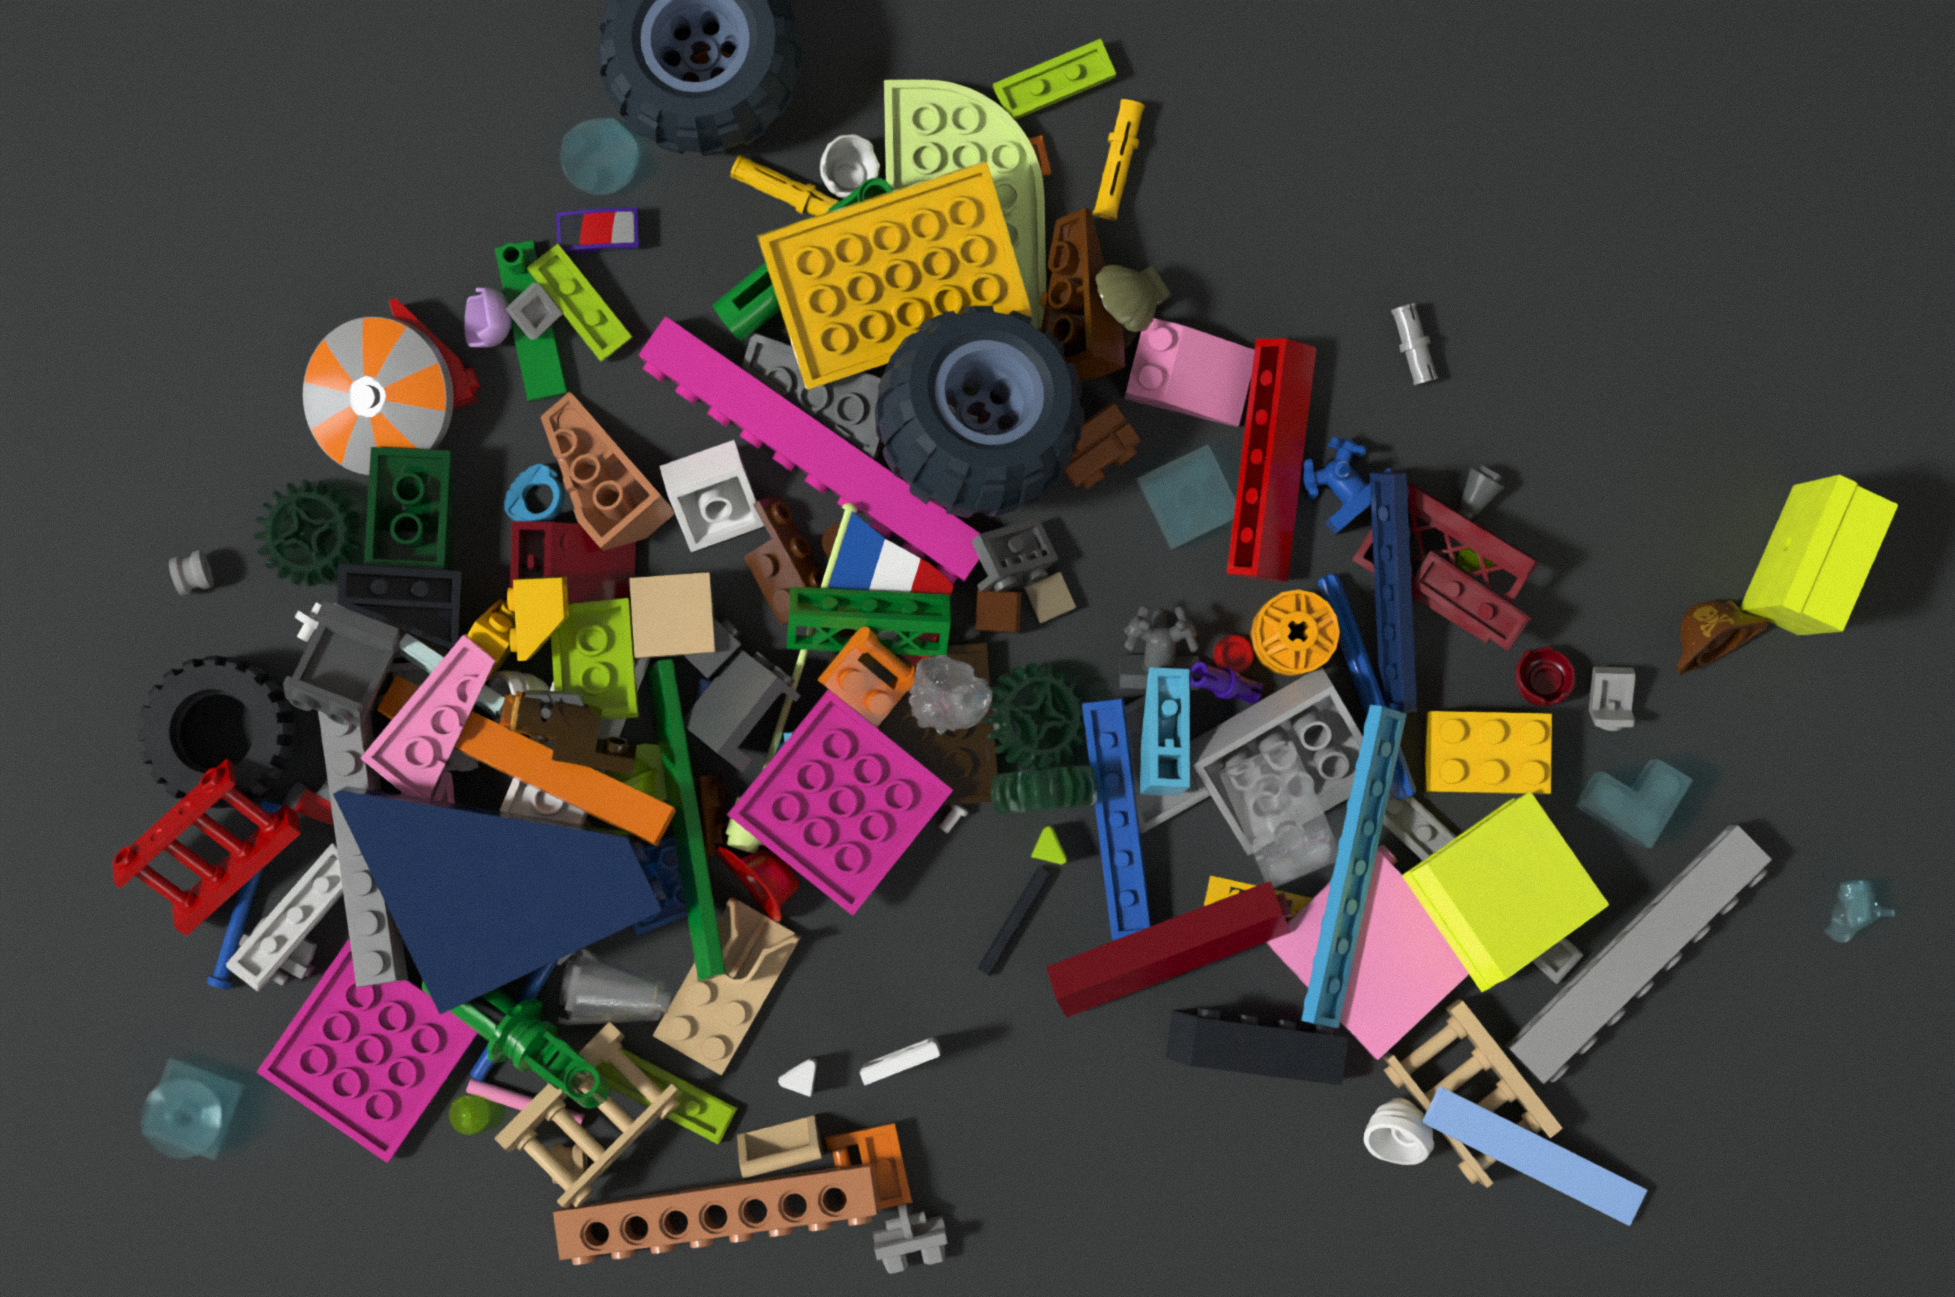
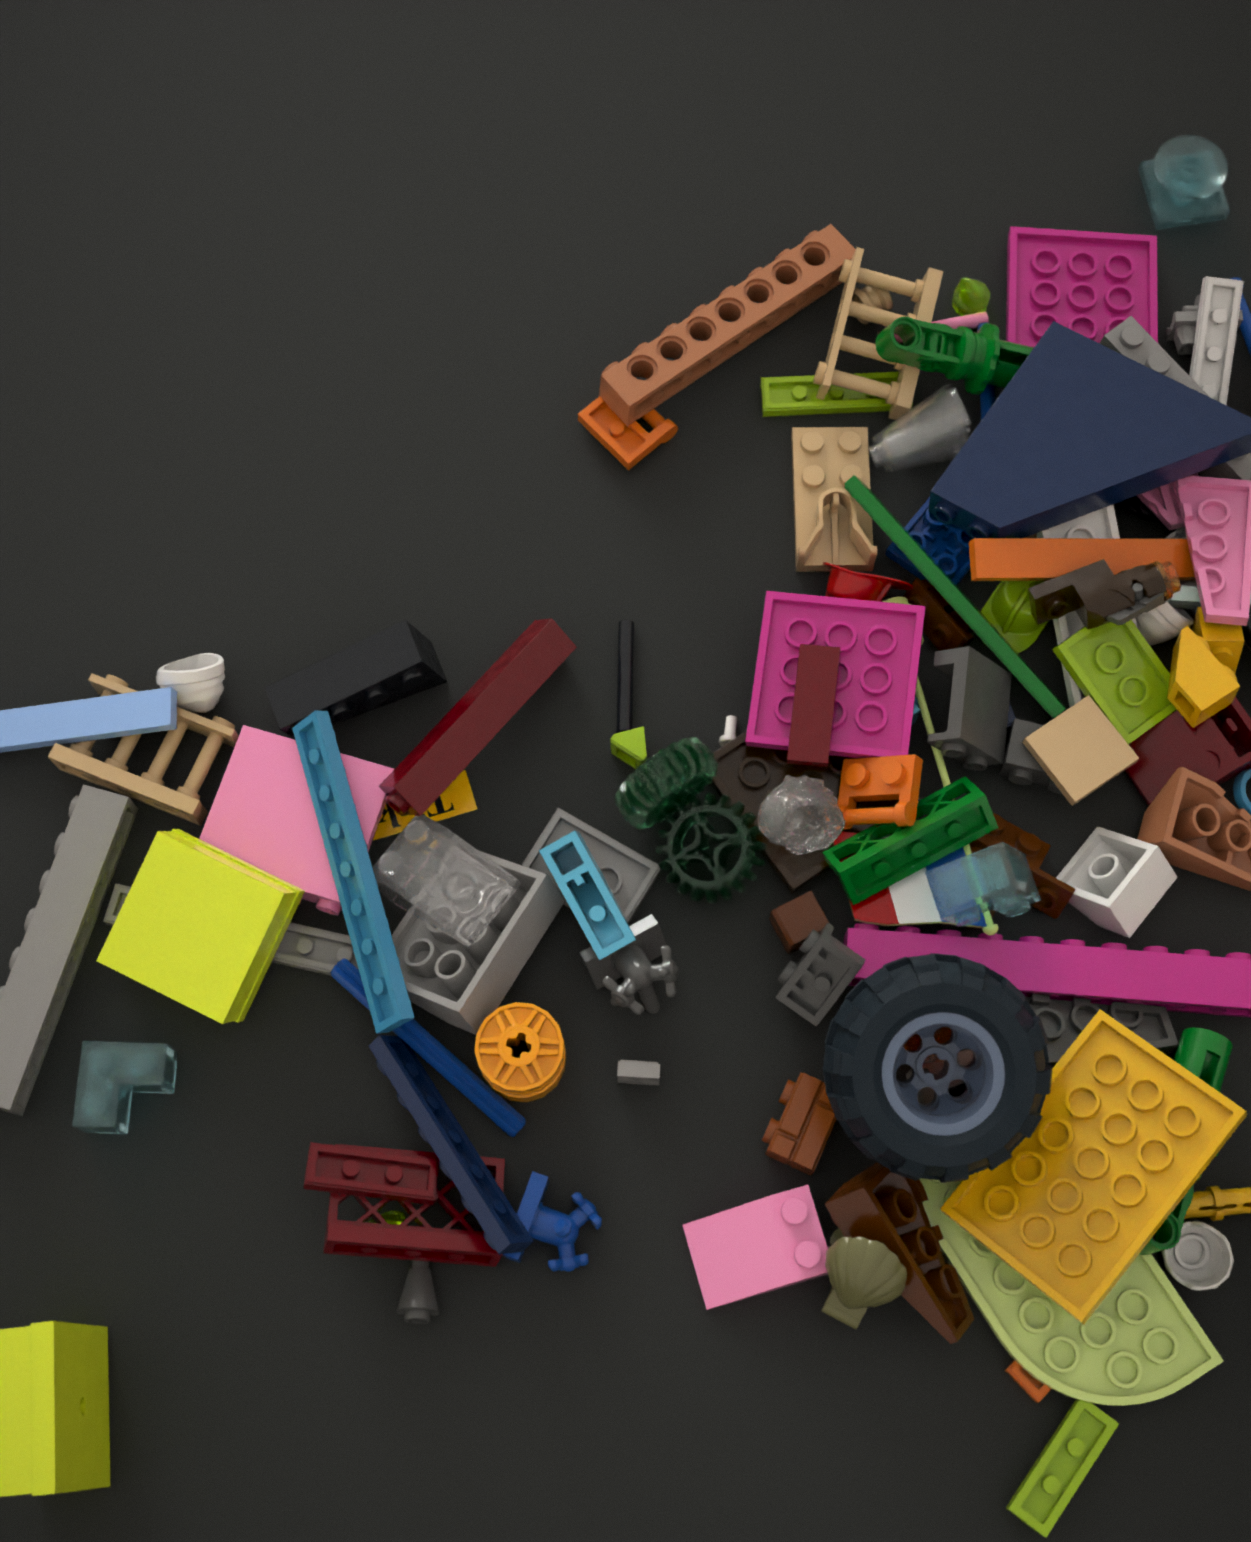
camera: 150 degrees right, 15 degrees down
tan tile [737,1114,825,1178] -> none
white slope [778,1057,817,1097] -> none
white tile [860,1037,941,1086] -> none
light grey hips [873,1204,948,1274] -> none
dark tan tile [1024,572,1076,624] -> none
blue plate [1082,698,1152,940] -> none
yellow pin [1093,99,1145,221] -> none
clear light blue plate [1136,444,1236,550] -> none
dark purple pin [1189,662,1263,704] -> none
red tile [1213,635,1254,674] -> none
red brick [1227,338,1317,582] -> none
light grey pin [1391,303,1438,386] -> none
yellow brick [1424,711,1552,794] -> none
dark red hair [1515,646,1575,707] -> none
light grey bracket [1589,667,1635,731] -> none
reddish brown hat [1676,600,1768,676] -> none
none -> light grey tile [617,1060,660,1086]
none -> dark red tile [787,644,841,767]
none -> clear light blue brick [925,842,1041,927]

